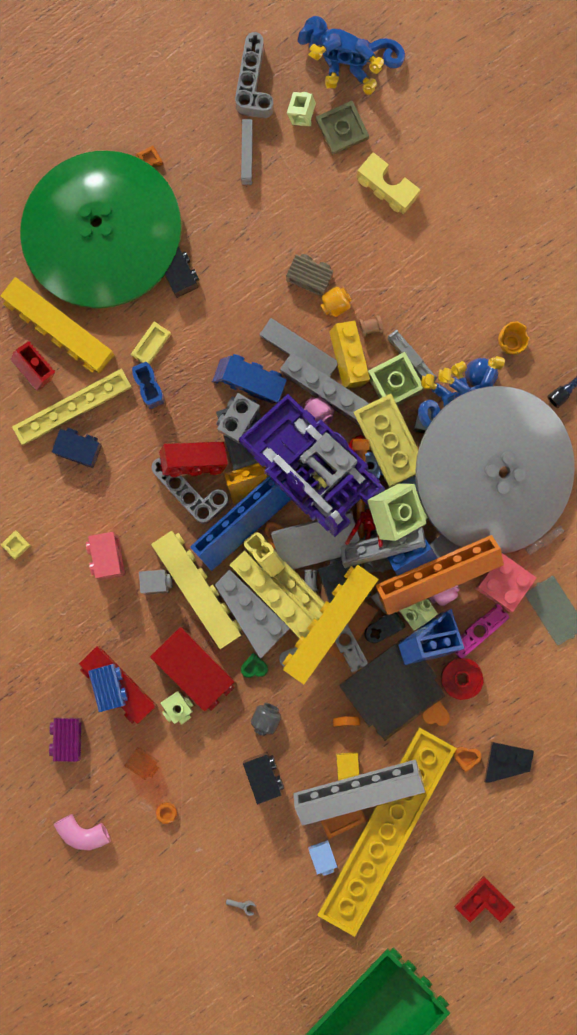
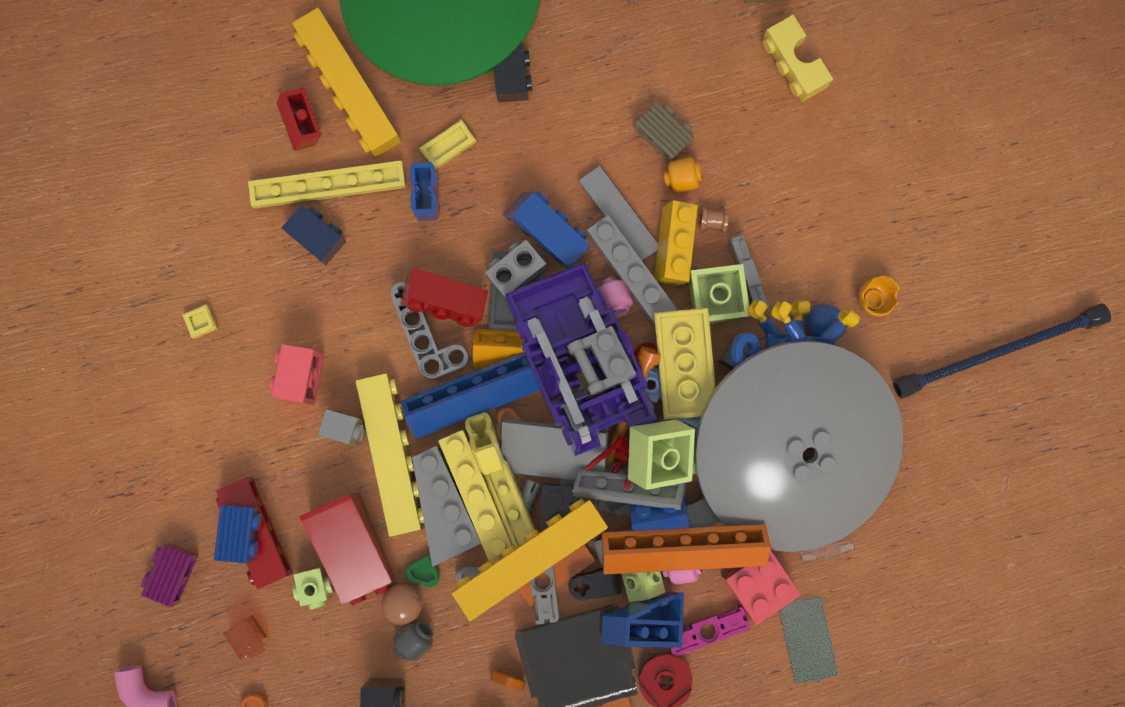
camera: 20 degrees right, 0 degrees up
none -> nougat hair [381,584,422,625]

